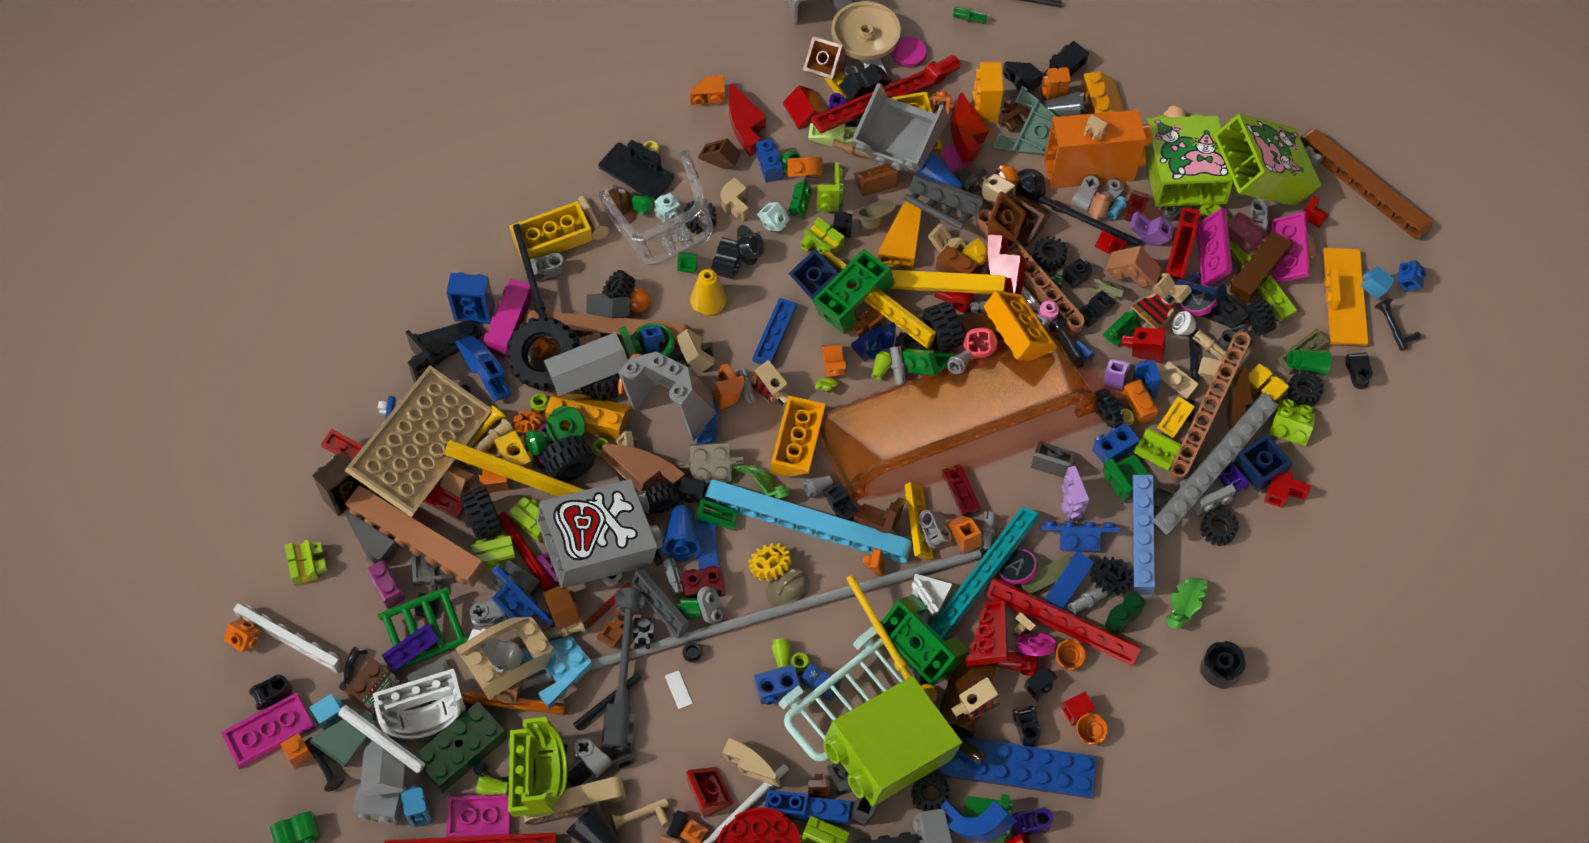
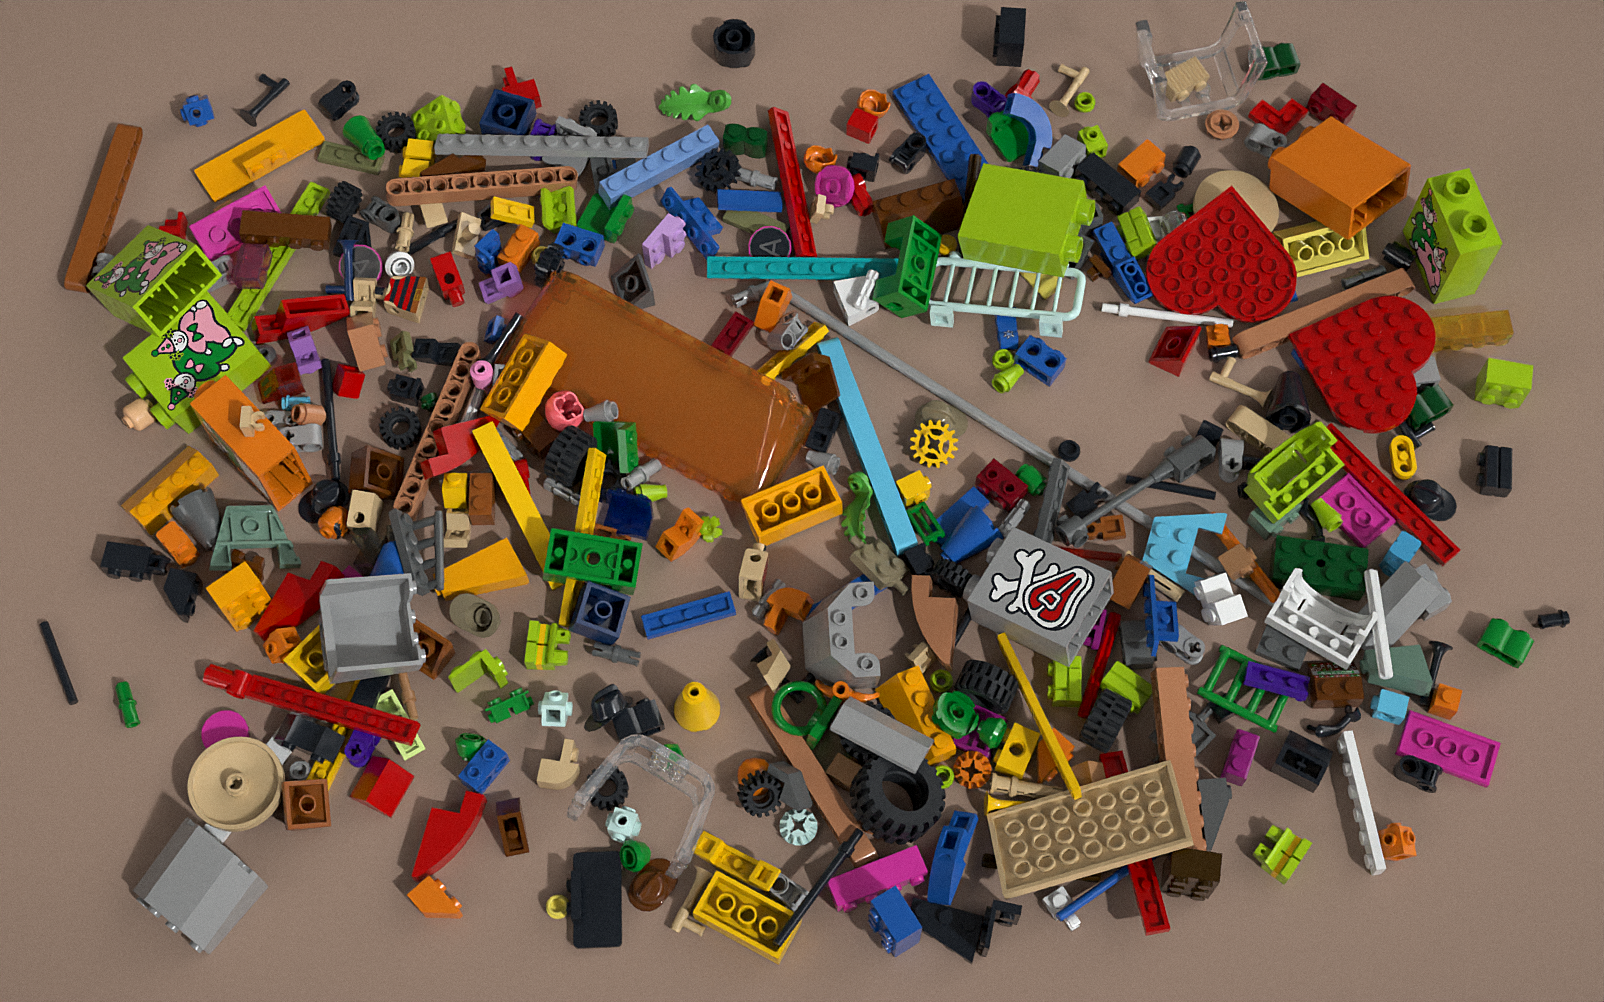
camera: 125 degrees left, 5 degrees up
tan wedge [456,617,554,701] -> none
blue leg [641,326,664,355] -> none
white sticker [665,670,692,709] -> none
light grey plate [697,586,723,625] -> none
tan slope [722,738,781,787] -> none
orange brick [787,156,824,178] -> none
black brick [833,211,853,238] -> none
yellow bar [846,574,912,680] -> none
orange tile [863,549,886,576] -> none
tan torso [951,677,1000,720] -> none
red wing [965,600,1008,667] -> none
dark orange slope [988,191,1026,242] -> none
green hinge [1102,311,1140,346] -> none
dark pink tile [1197,208,1232,286] -> none
dark azure brick [1361,266,1395,299] -> none
none -> dark grey pin [592,641,641,667]
none -> yellow slope [691,831,781,892]
none -> light aqua gear [779,808,817,846]
none -> yellow brick [896,470,932,508]
none -> black slope [1270,730,1333,793]

